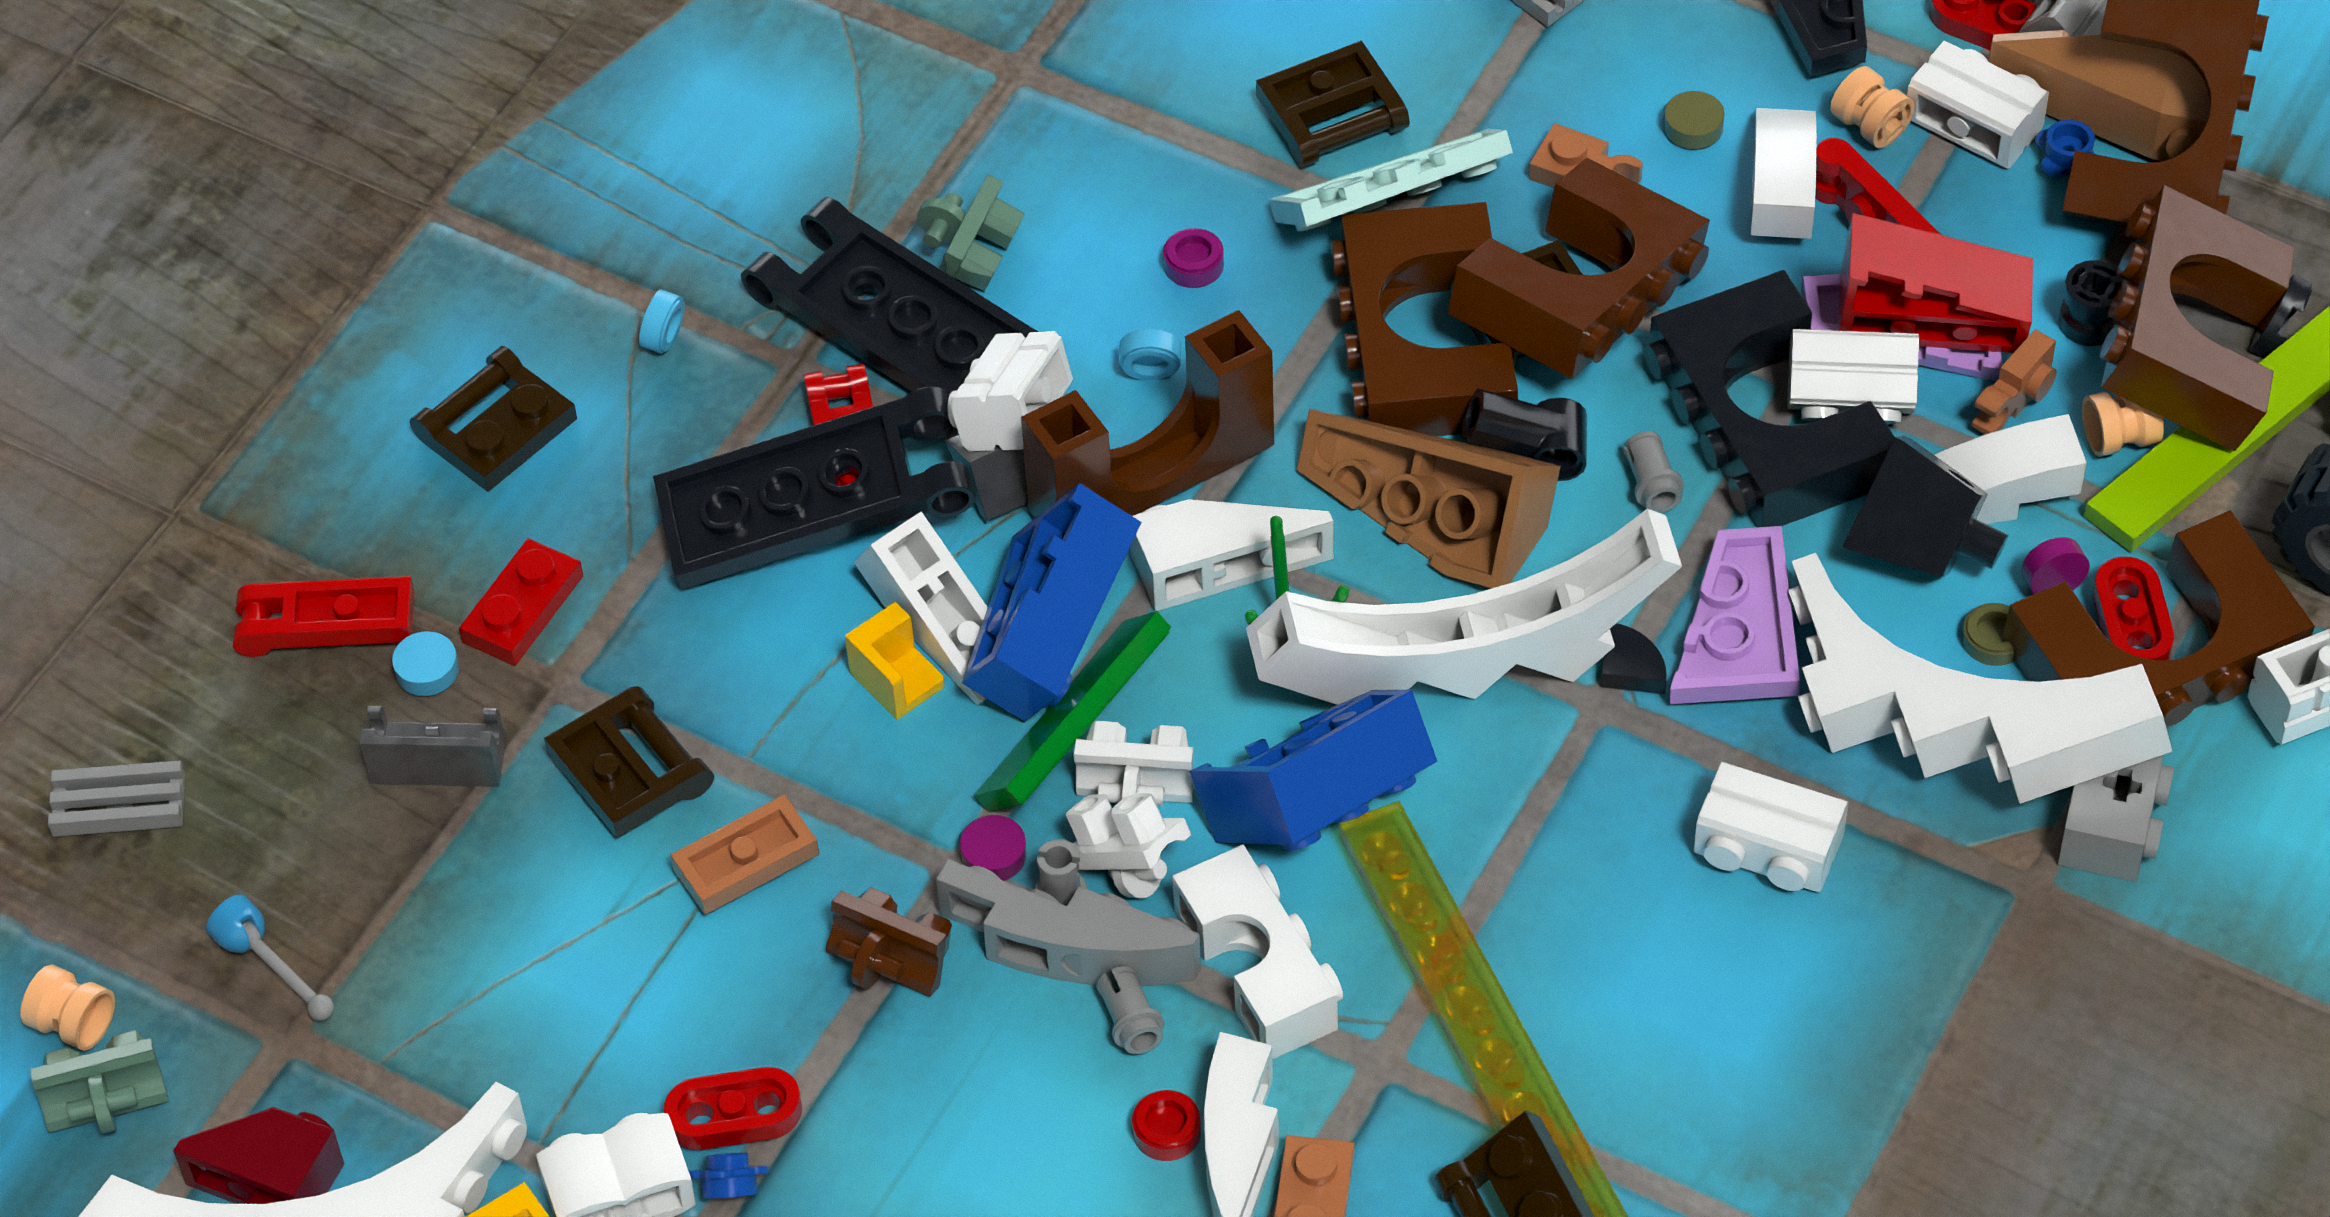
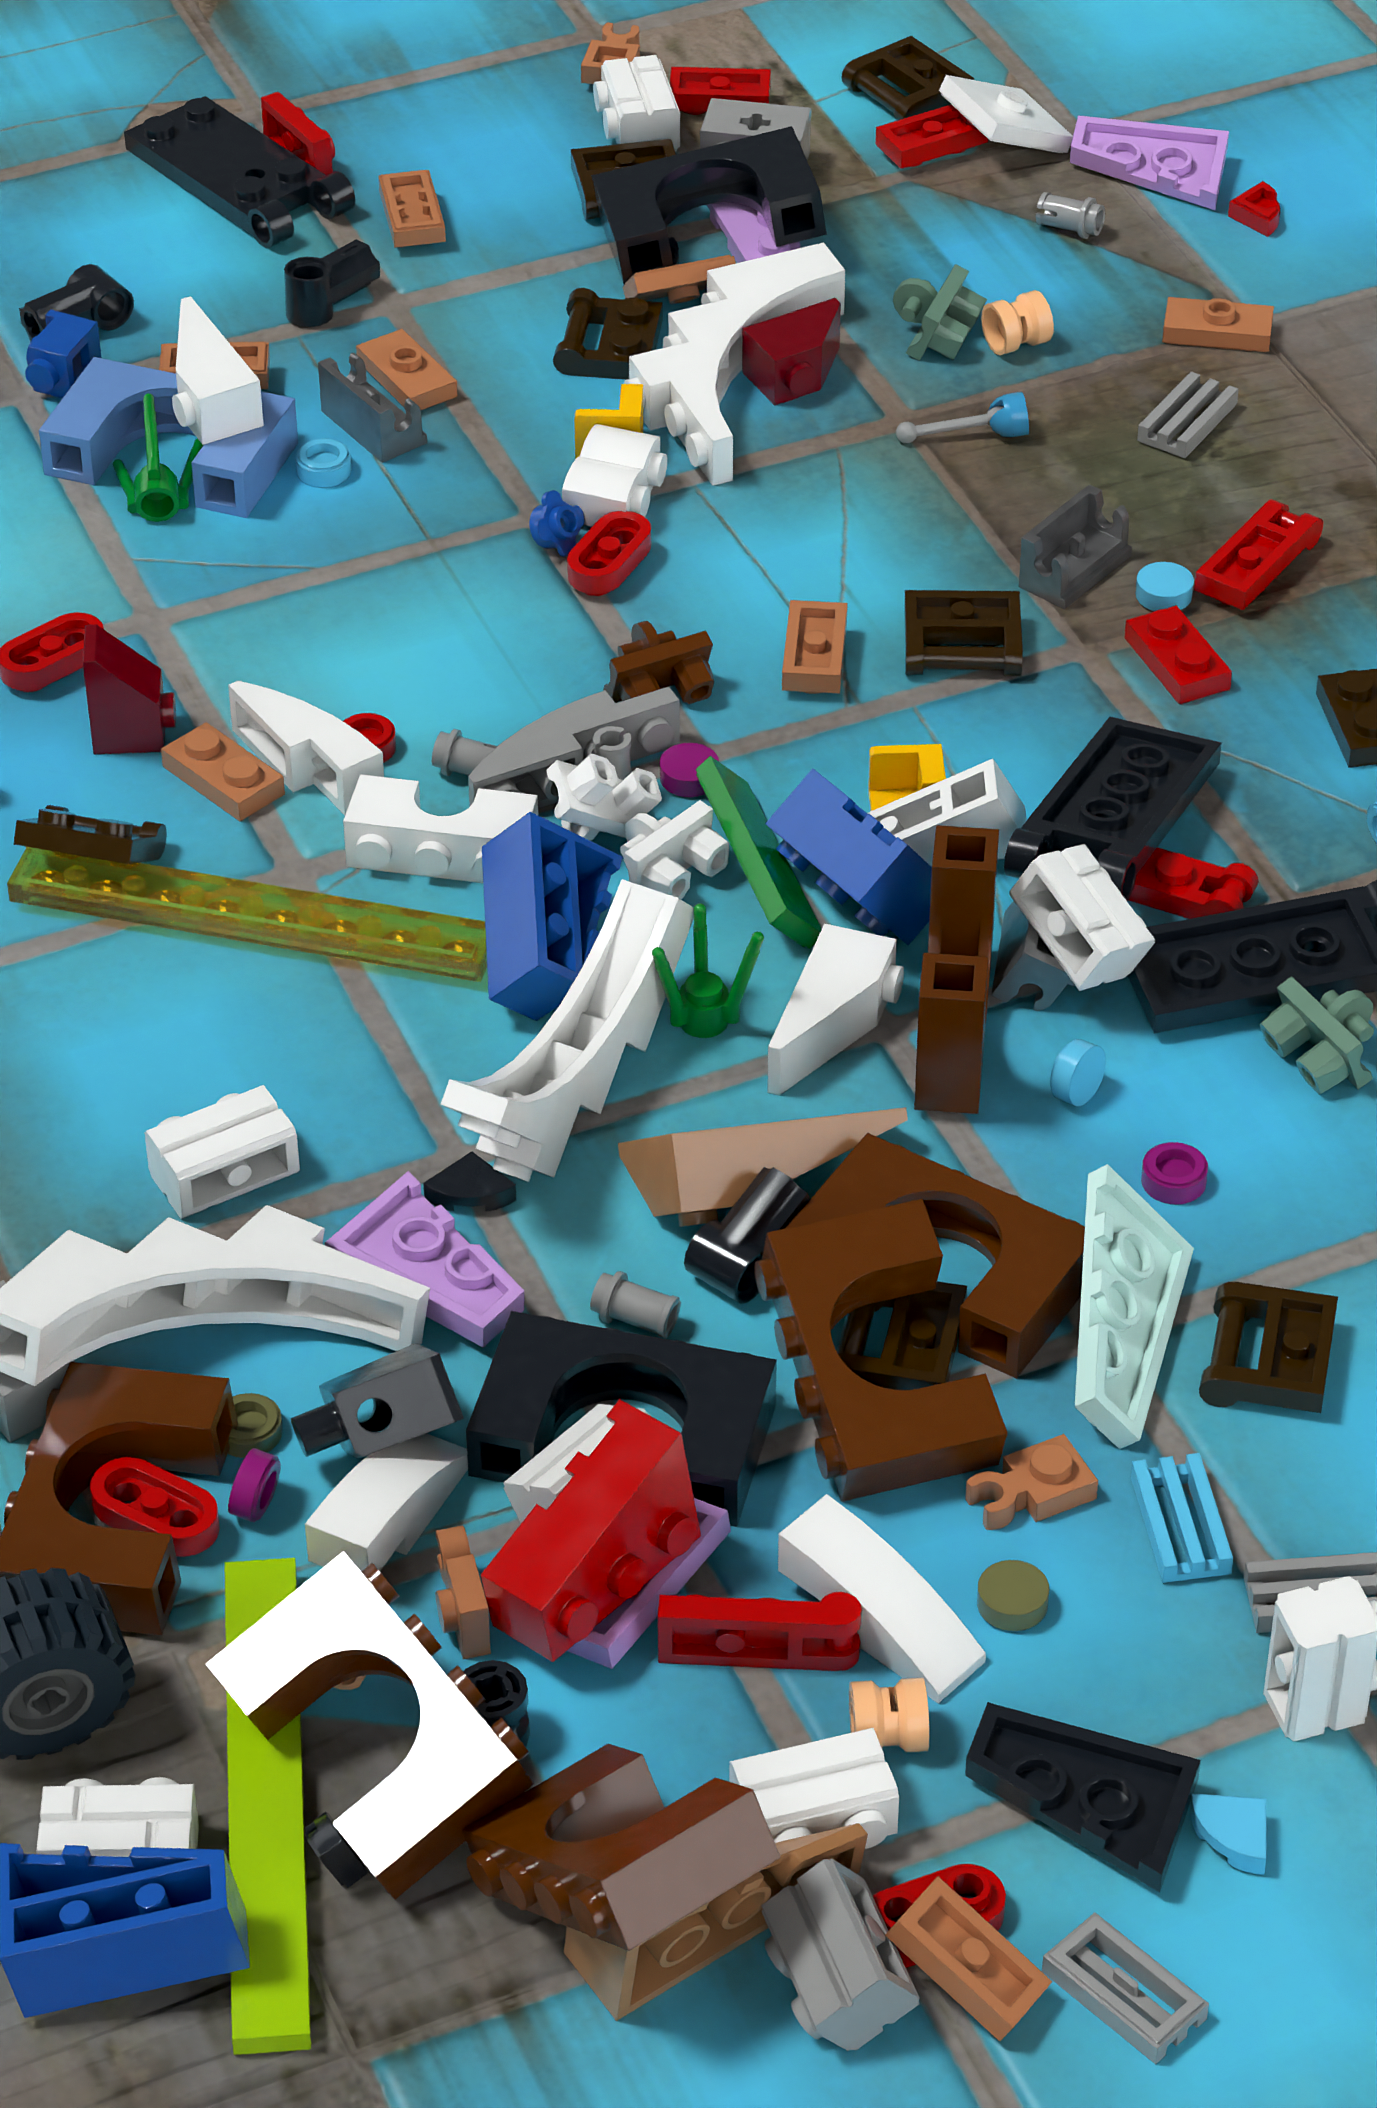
camera: 125 degrees right, 10 degrees down
none -> medium azure tile [1130,1453,1233,1583]

